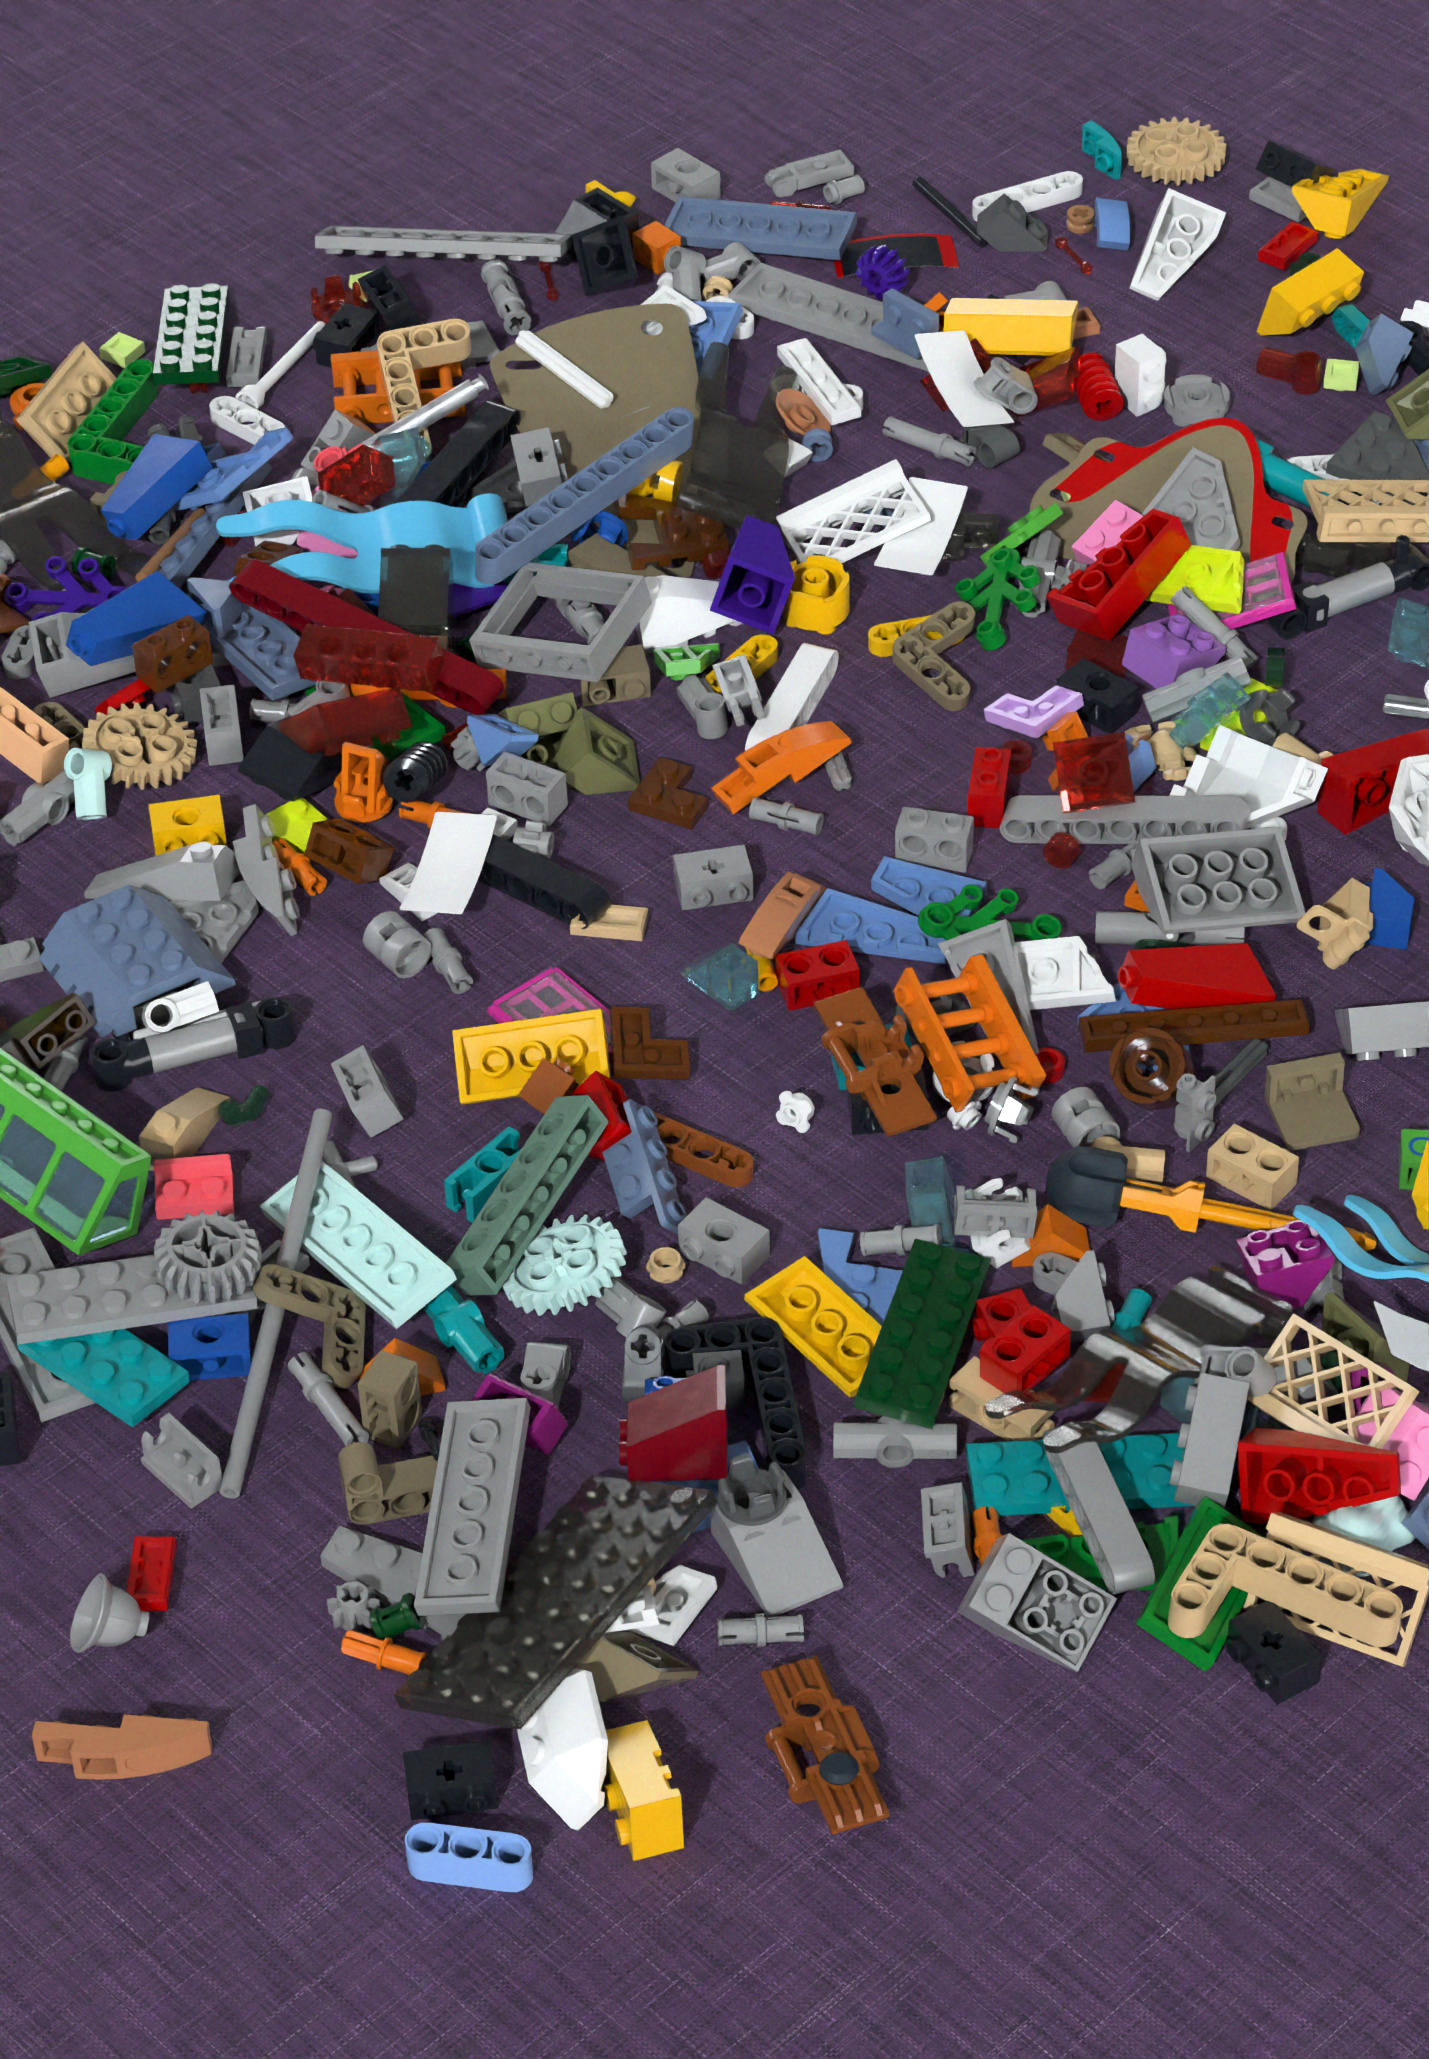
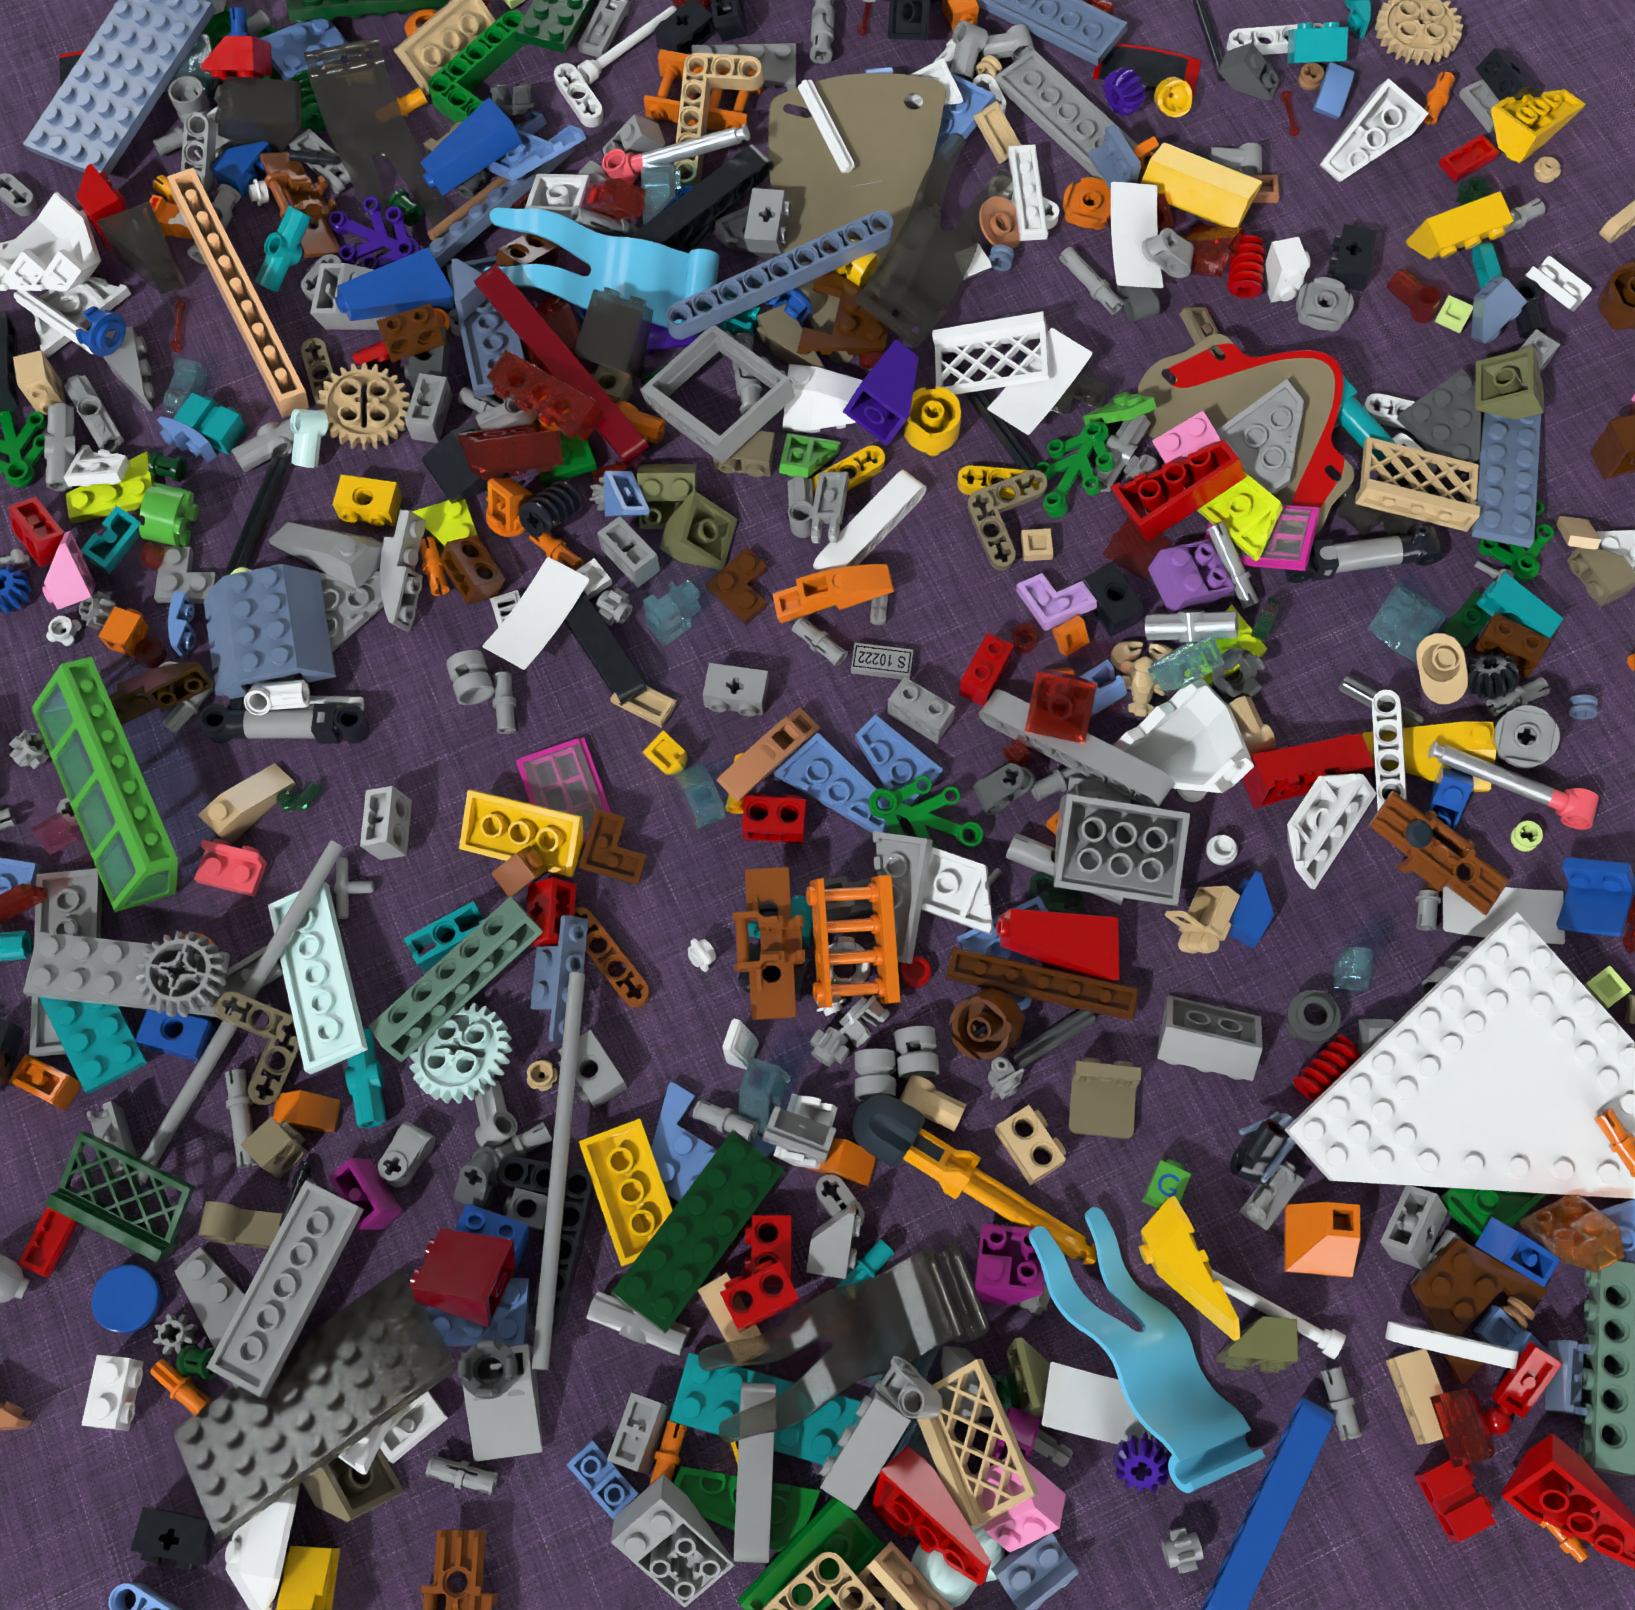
camera: 20 degrees right, 25 degrees up
none -> orange slope [8,1054,82,1110]
none -> dark green fence [46,1131,195,1263]
none -> white brick [82,1355,143,1431]
none -> blue tile [91,1265,164,1334]
none -> medium blue slope [168,591,196,659]
none -> black axle [224,456,288,576]
none -> light grey piece [531,972,585,1370]
none -> medium blue slope [566,1439,638,1519]
none -> yellow plate [642,730,687,775]
none -> clear light blue hips [643,580,701,647]
none -> white slope [722,1018,759,1070]
none -> light grey gear [810,1027,849,1067]
none -> light grey tile [851,643,913,680]
none -> light grey wheel [855,1049,896,1102]
none -> black axle [951,363,1037,470]
none -> tan tile [973,101,1021,164]
none -> dark grey piece [973,763,1035,814]
none -> tan plate [1021,528,1053,561]
none -> orange plate [1062,177,1111,230]
none -> yellow piece [1154,77,1192,118]
none -> white plate [1206,835,1238,865]
none -> teal brick [1287,22,1348,64]
none -> black brick [1327,224,1377,292]
none -> orange pin [1422,72,1455,125]
none -> light grey pin [1505,198,1545,234]
none -> tan plate [1534,157,1561,183]

